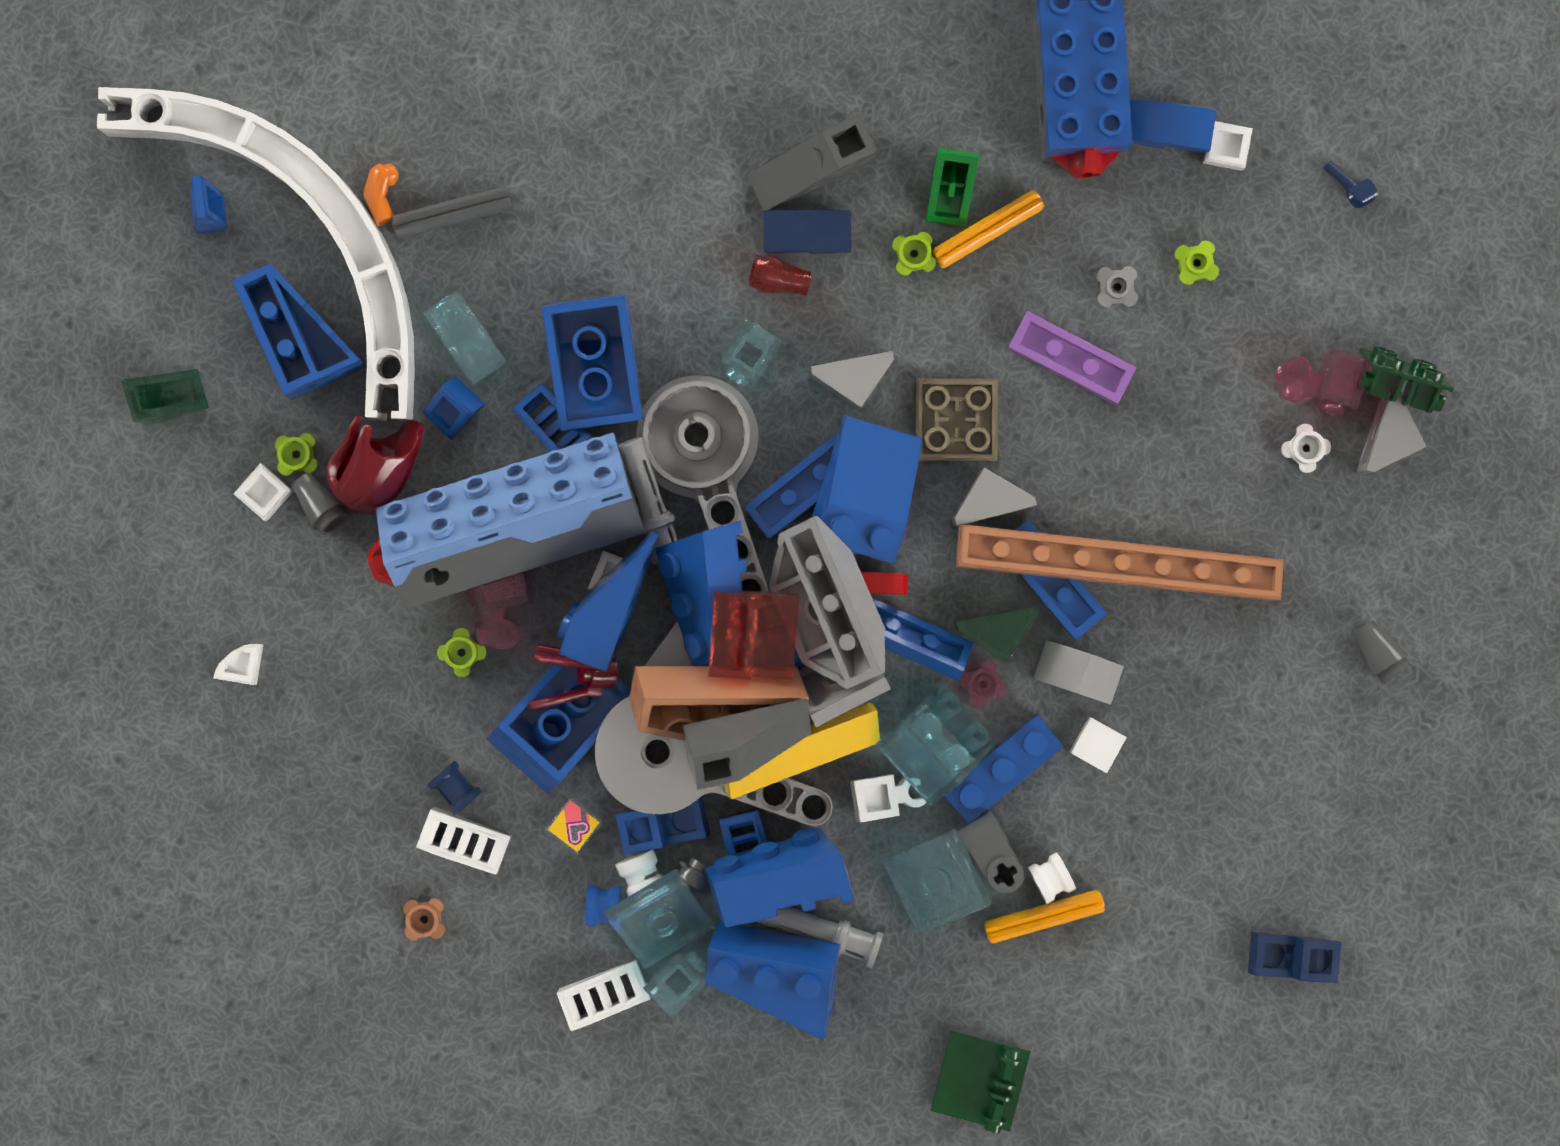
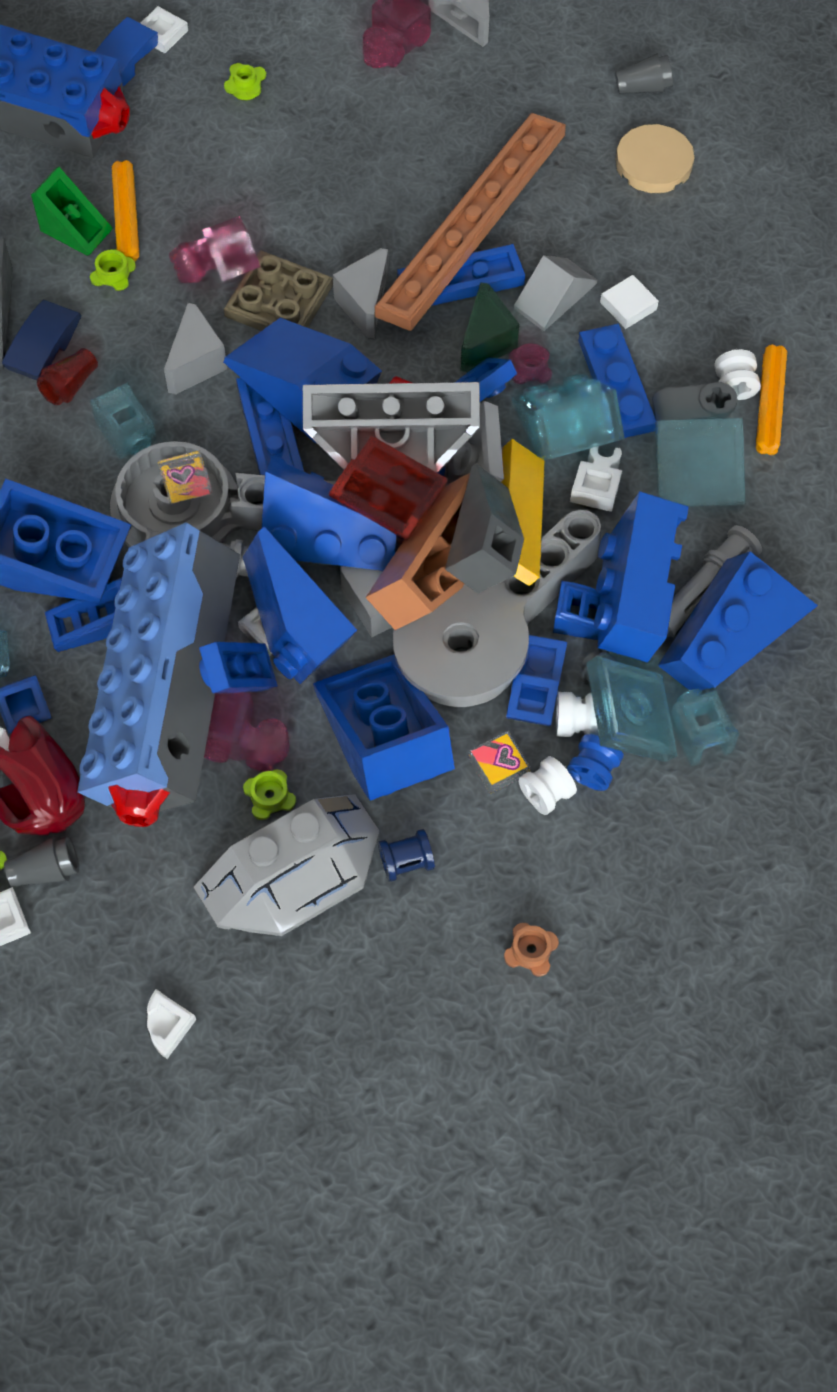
camera: 65 degrees left, 25 degrees down
white slope [416,807,511,875] -> none
dark red plant [529,644,618,709] -> none
white slope [557,960,651,1031] -> none
medium lavender plate [1007,311,1137,406] -> none
light grey plate [1096,266,1138,308] -> none
white plate [1281,424,1331,473] -> none
none -> clear tile [158,450,212,505]
none -> clear pink brick [169,216,260,283]
none -> light grey wedge [194,794,380,936]
none -> blue plate [199,642,278,693]
none -> white wheel [518,756,577,815]
none -> tan tile [615,124,694,193]

